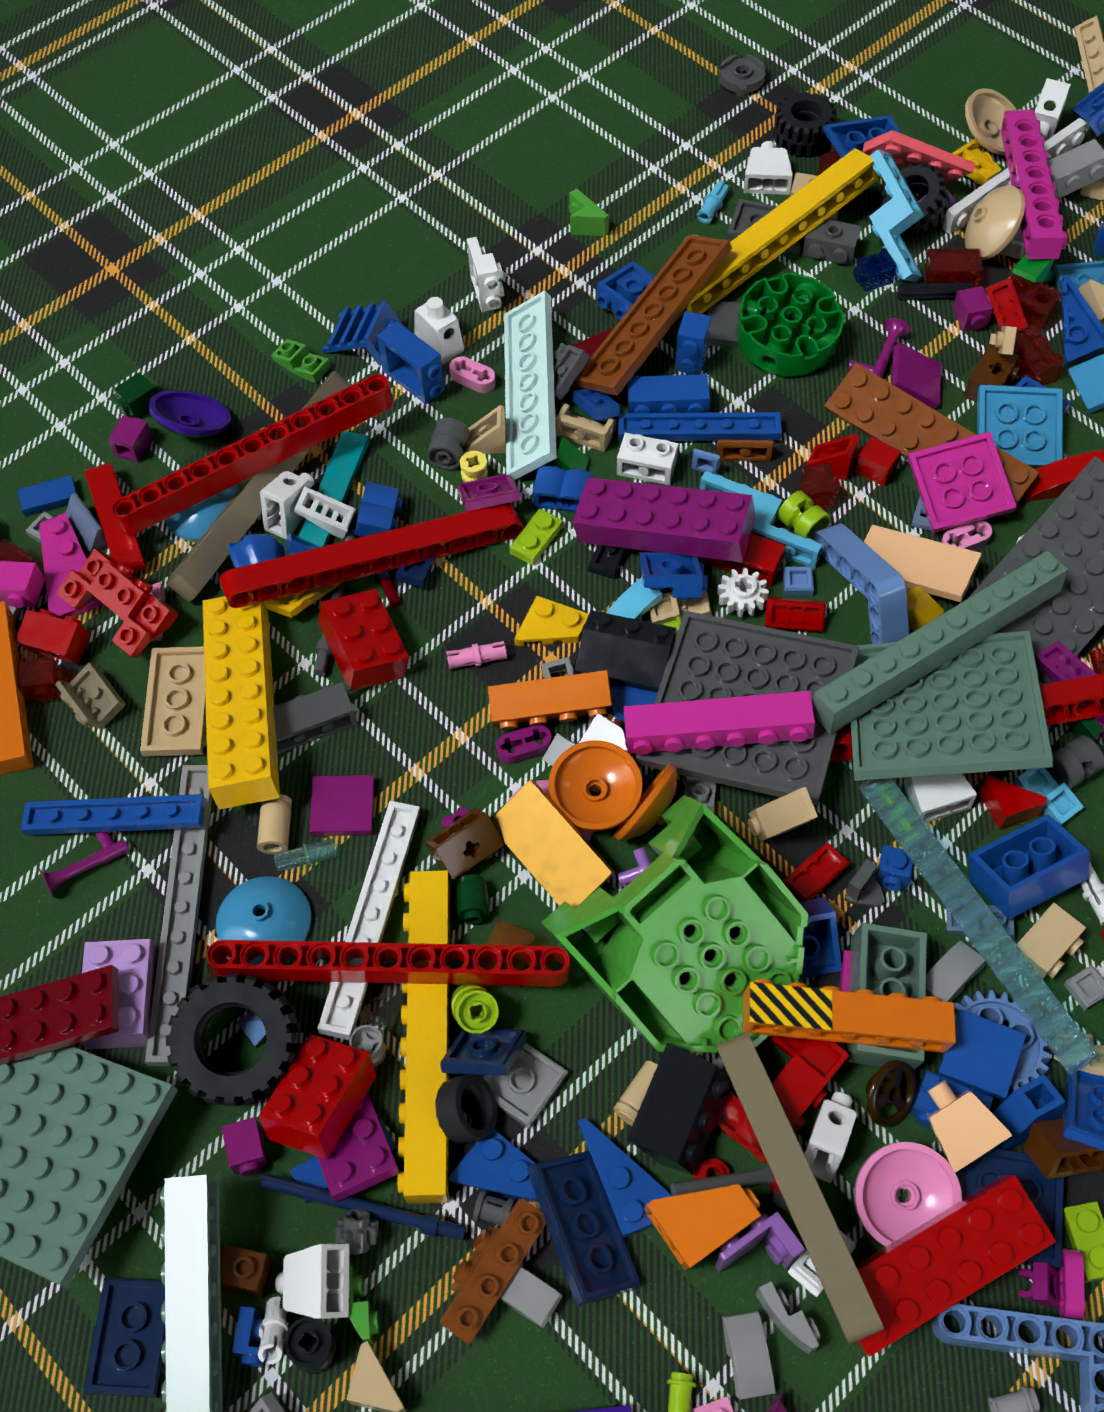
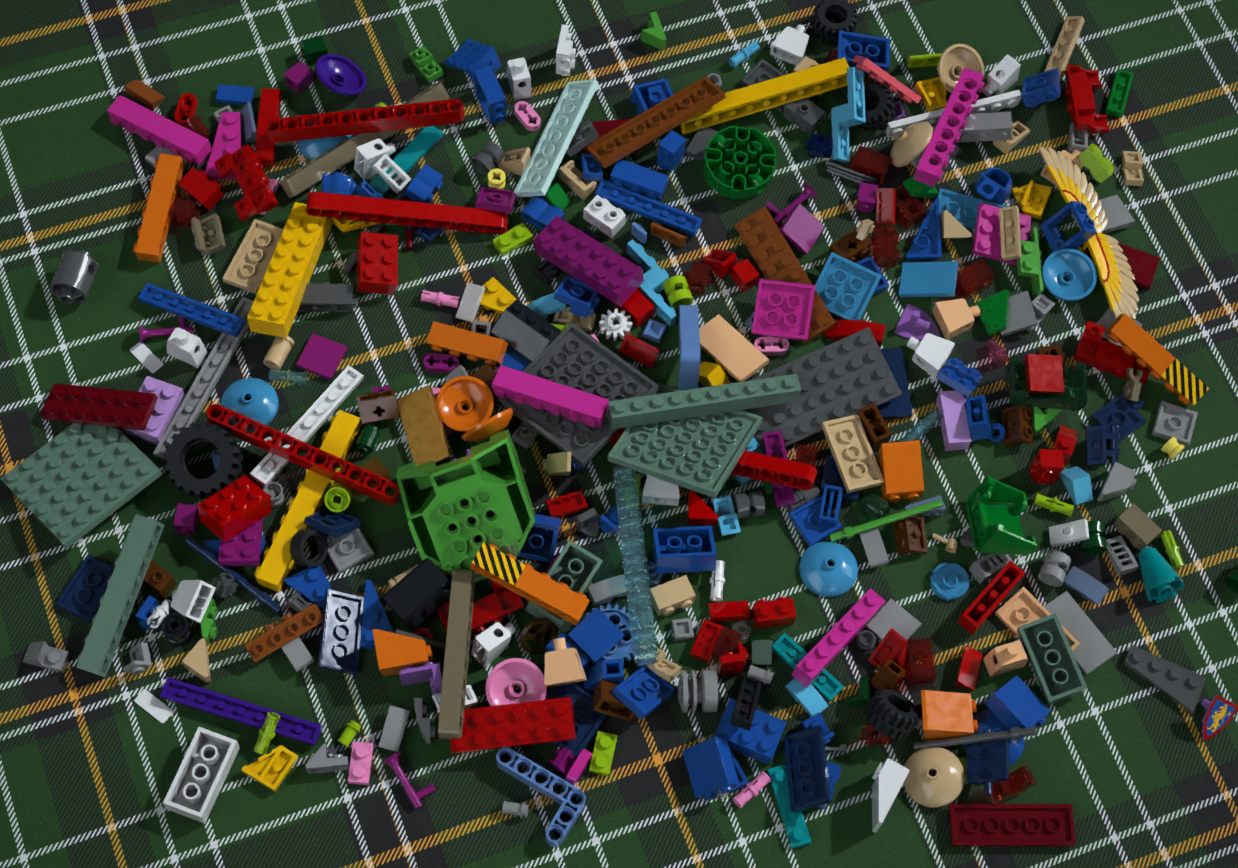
camera: 15 degrees right, 5 degrees up
none -> white sticker [130,342,164,373]
none -> white torso [167,327,208,368]
none -> white slope [455,282,485,323]
none -> lime slope [905,53,942,68]

